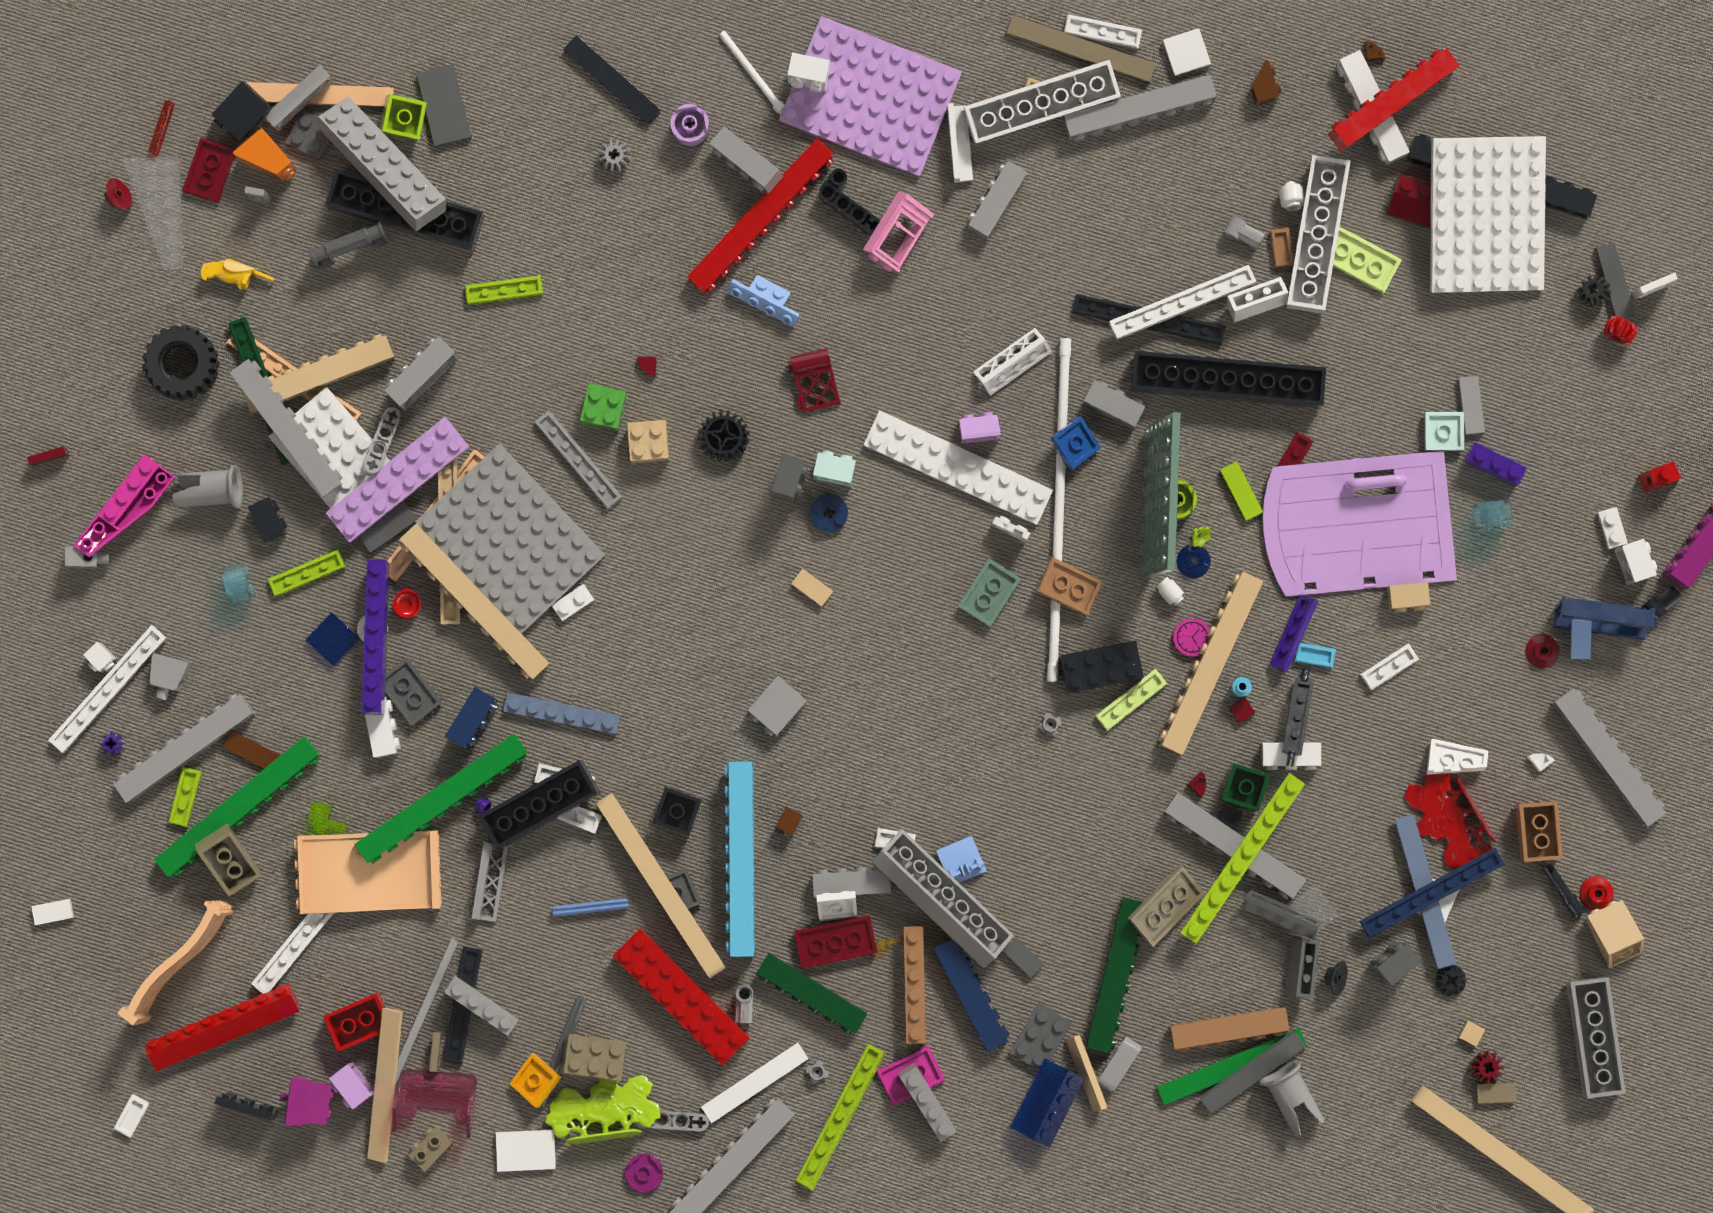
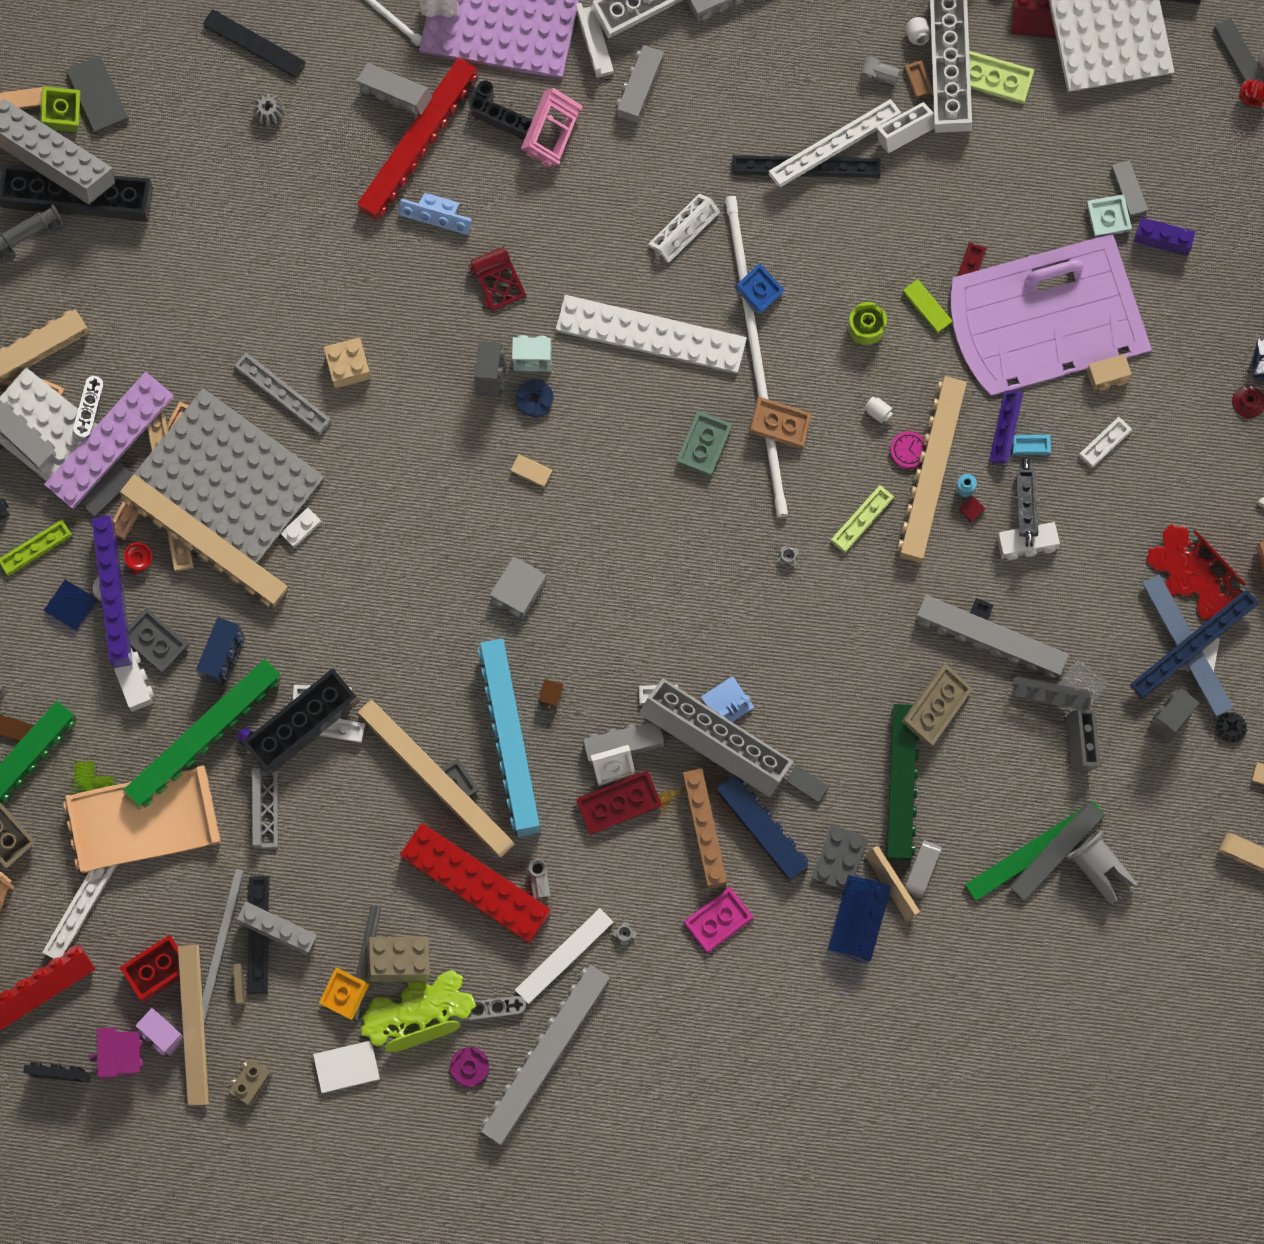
camera: 10 degrees left, 10 degrees down
light grey brick [384,336,459,411] -> none
clear pink windscreen [392,1069,477,1138] -> none
lime tile [465,275,543,305] -> none
sand blue plate [503,692,620,734] -> none
medium blue axle [552,898,629,917] -> none
bright green brick [580,383,627,431] -> none
dark red tile [637,356,657,377] -> none
black brick [653,787,702,836] -> none
lavender brick [670,104,710,146] -> none
black gear [698,410,750,462] -> none
dark green brick [757,953,868,1034] -> none
lime tile [796,1044,886,1191] -> none
light grey brick [898,1063,957,1142] -> none
lavender slope [959,412,1001,444] -> none
white wing [992,516,1030,543] -> none
black brick [1059,640,1144,694] -> none
light grey brick [1083,380,1145,429] -> none
black brick [1130,351,1326,408] -> none
sand green plate [1140,412,1181,578] -> none
medium nougat brick [1169,1007,1289,1052] -> none
clear blue piece [1177,544,1211,578] -> none
lime plate [1180,773,1305,944] -> none
dark red tile [1187,771,1206,798] -> none
lime plant [1192,527,1211,547] -> none
dark green brick [1220,763,1270,812] -> none
black piece [1325,961,1348,995] -> none
white wing [1426,739,1488,774] -> none
clear light blue brick [1471,498,1513,531] -> none
pearl dark grey gear [1578,274,1611,307] -> none

